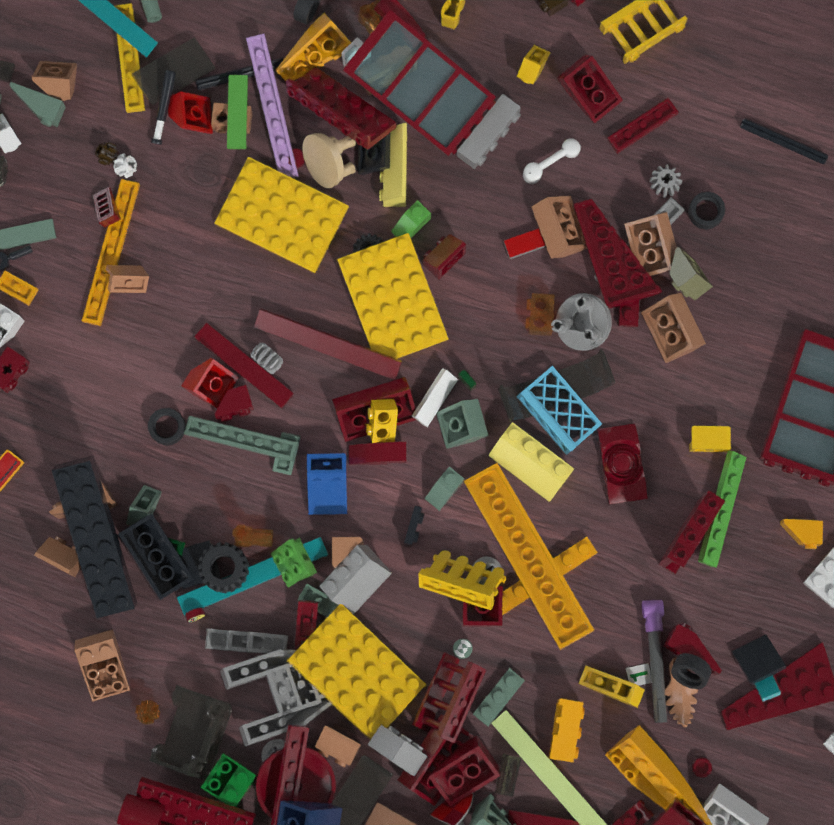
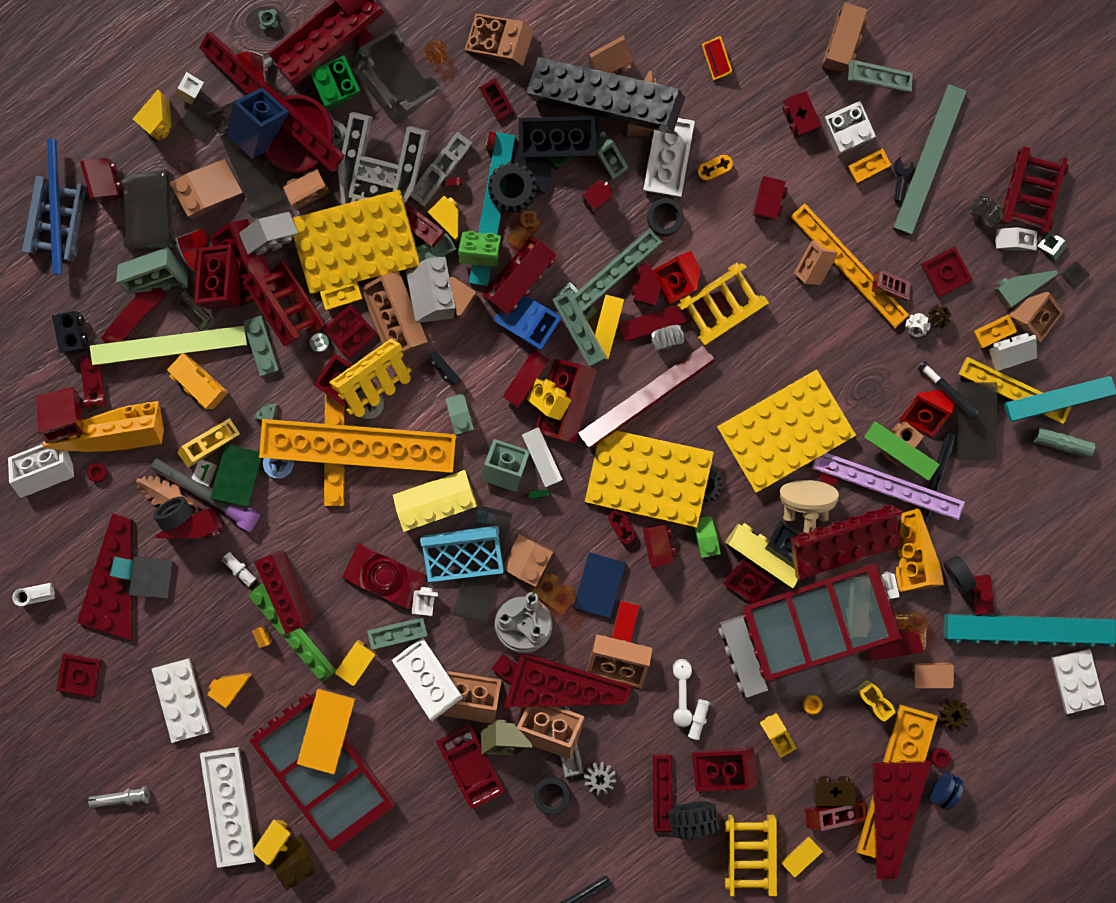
camera: 125 degrees right, 10 degrees up
none -> dark green tile [210,444,262,508]
none -> white pin [221,552,257,587]
none -> light orange slope [252,626,272,648]
none -> sand green tile [254,404,278,420]
none -> light blue gear [263,458,294,479]
none -> light orange tile [297,689,355,774]
none -> yellow plate [320,282,363,311]
none -> dark red slope [322,304,377,359]
none -> dark red tile [358,28,378,56]
none -> nougat slope [360,271,428,353]
none -> sand green plate [367,617,428,650]
none -> white tile [392,637,463,721]
none -> white bracket [412,587,438,616]
none -> yellow slope [428,196,459,241]
none -> dark red slope [436,723,505,809]
none -> dark red tile [445,177,464,188]
none -> dark red slope [478,78,514,121]
none -> dark red slope [481,236,556,314]
none -> nougat slope [503,534,553,587]
none -> sand green tile [552,290,607,367]
none -> dark blue tile [573,552,626,618]
none -> dark red brick [582,179,612,214]
none -> yellow slope [595,295,624,359]
none -> dark red beam [609,509,635,544]
none -> white plate [643,118,695,198]
none -> black tyre [668,801,720,839]
none -> yellow fence [677,263,769,346]
none -> white pin [688,699,710,740]
none -> light orange beam [697,155,733,181]
none -> dark red plate [723,556,777,604]
none -> dark red brick [752,176,788,221]
none -> light orange tile [803,695,822,715]
none -> dark red tile [920,246,973,298]
none -> light orange plate [972,314,1017,349]
none -> white slope [988,333,1037,371]

